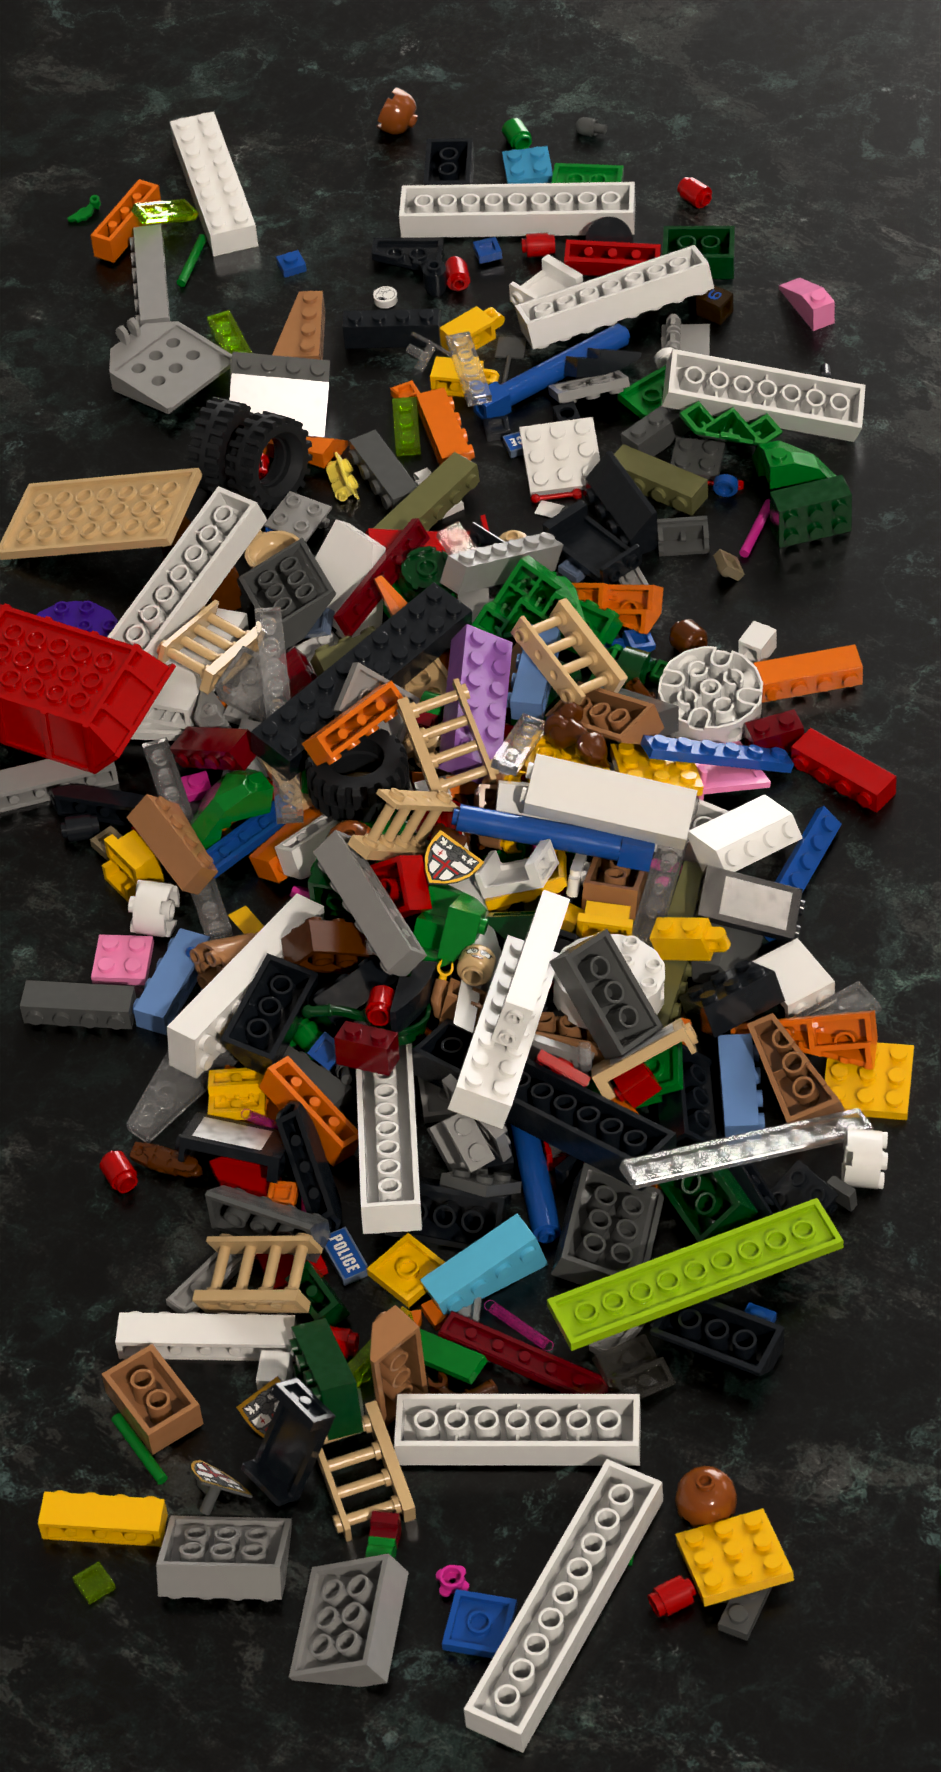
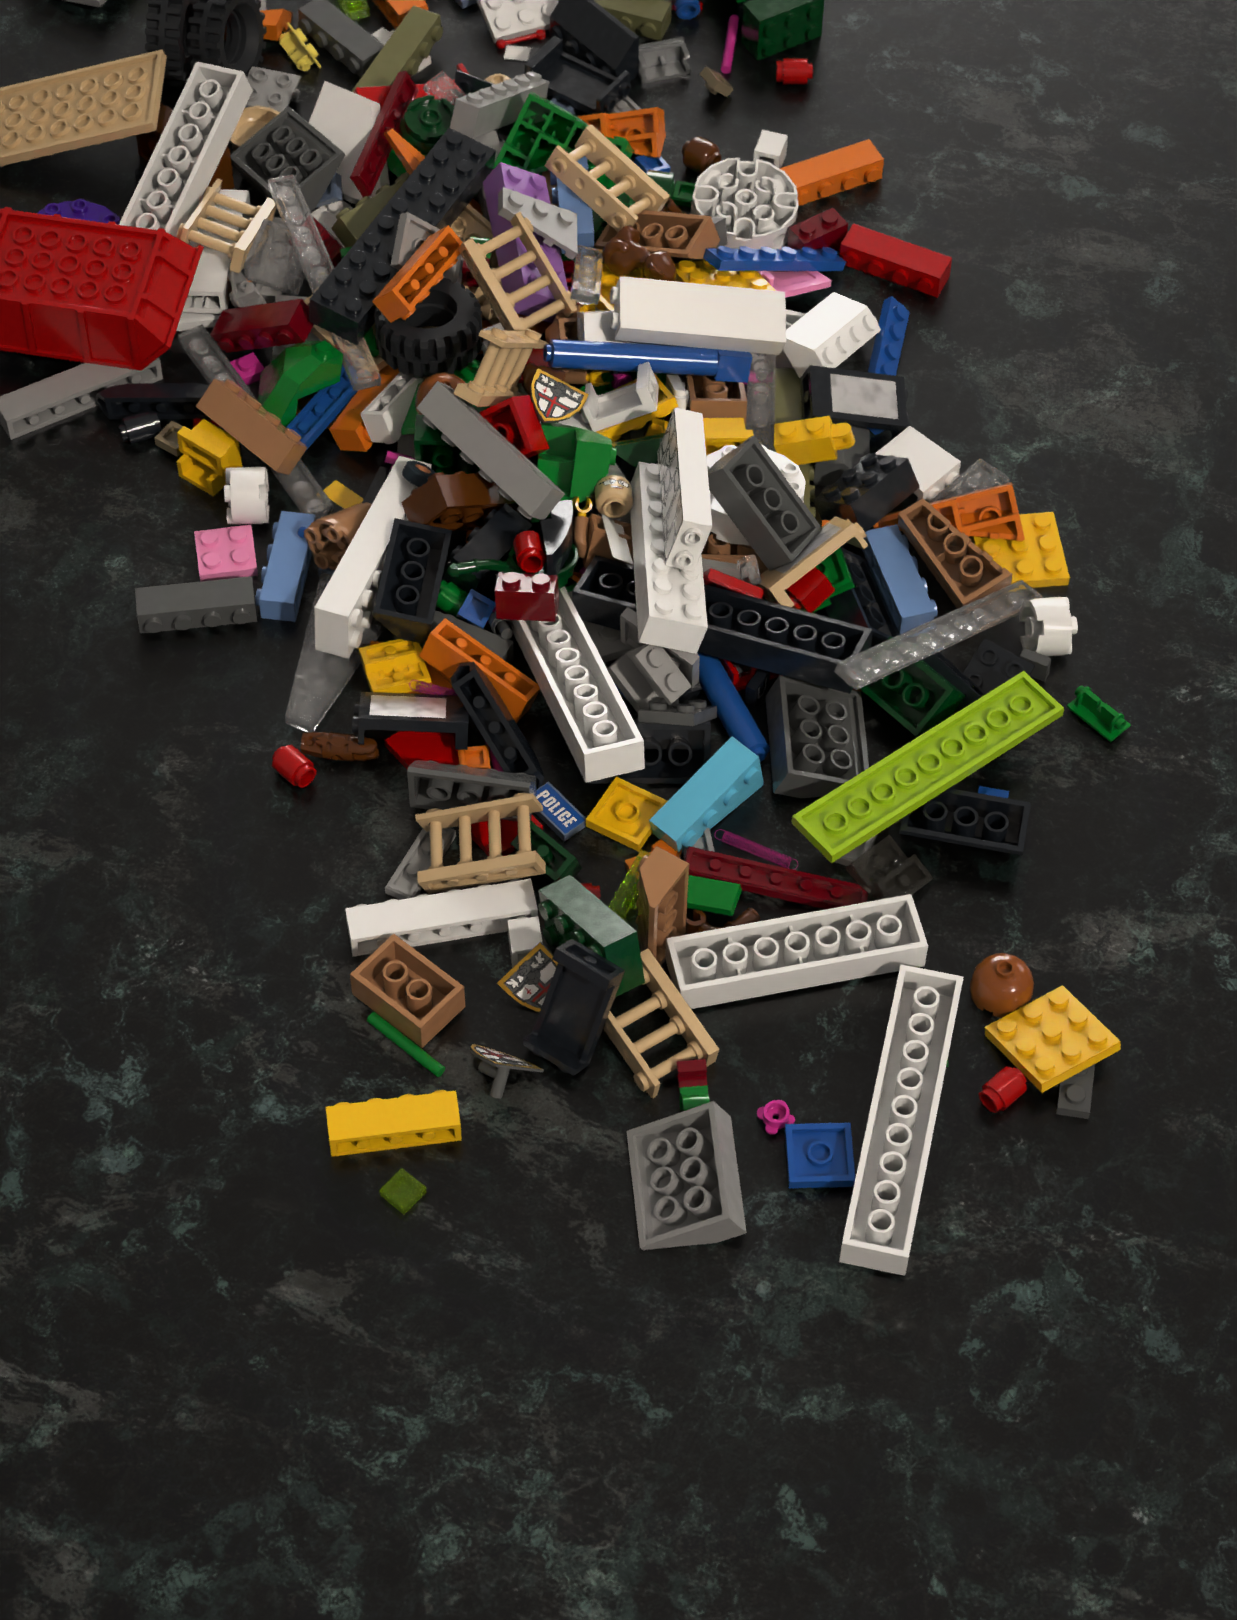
camera: 20 degrees left, 5 degrees up
light grey slope [156,1516,292,1601] -> none
none -> black wheel [402,460,435,487]
none -> light grey wing [498,187,578,261]
none -> red brick [776,58,813,84]
none -> green hinge [1067,685,1131,742]

